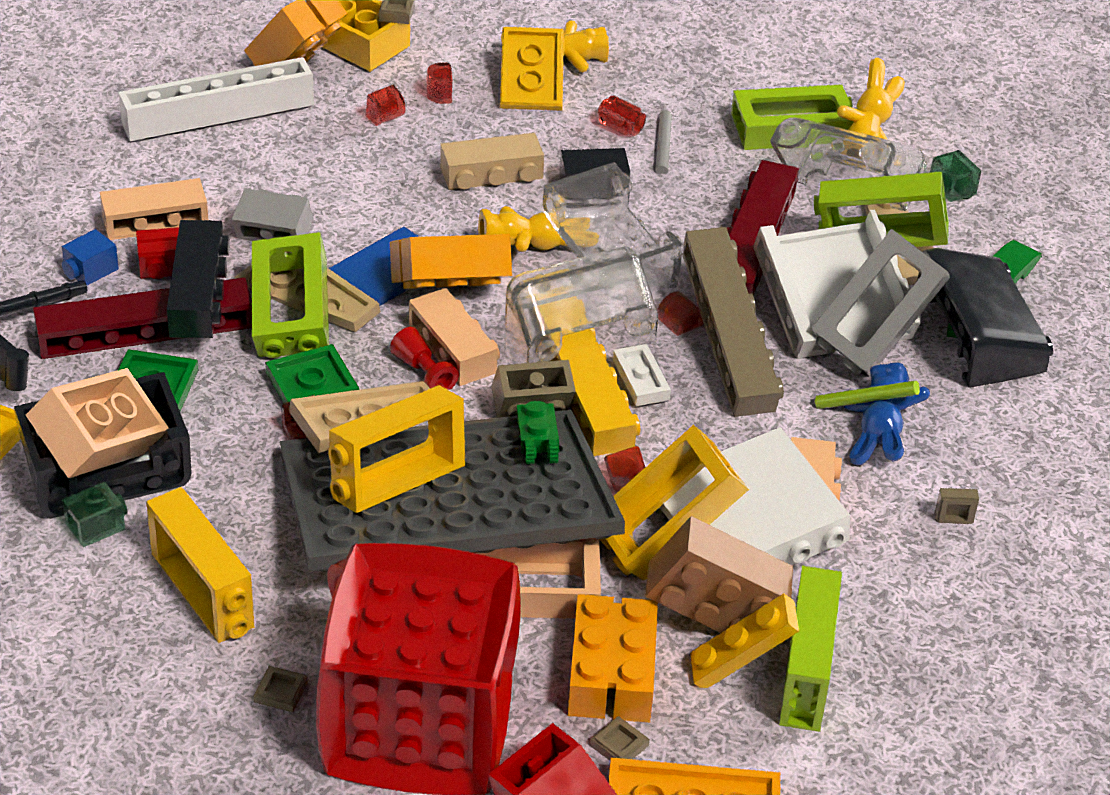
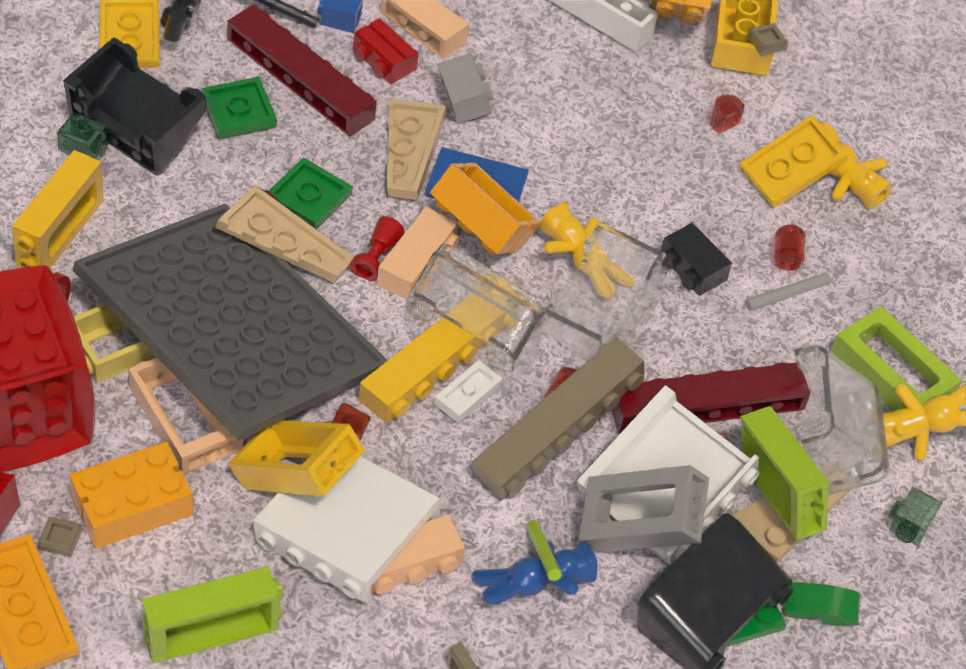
camera: 55 degrees right, 10 degrees up
light nougat brick [26,368,169,478] -> none
black brick [167,220,230,338] -> none
lime piece [252,232,329,358] -> none
yellow piece [328,385,465,513] -> none
clear red brick [365,85,406,126] -> none
tan brick [440,132,544,190] -> none
dark tan brick [491,360,576,418] -> none
green hinge [517,401,559,464] -> none
medium nougat brick [645,516,793,633] -> none
yellow plate [690,593,799,688] -> none

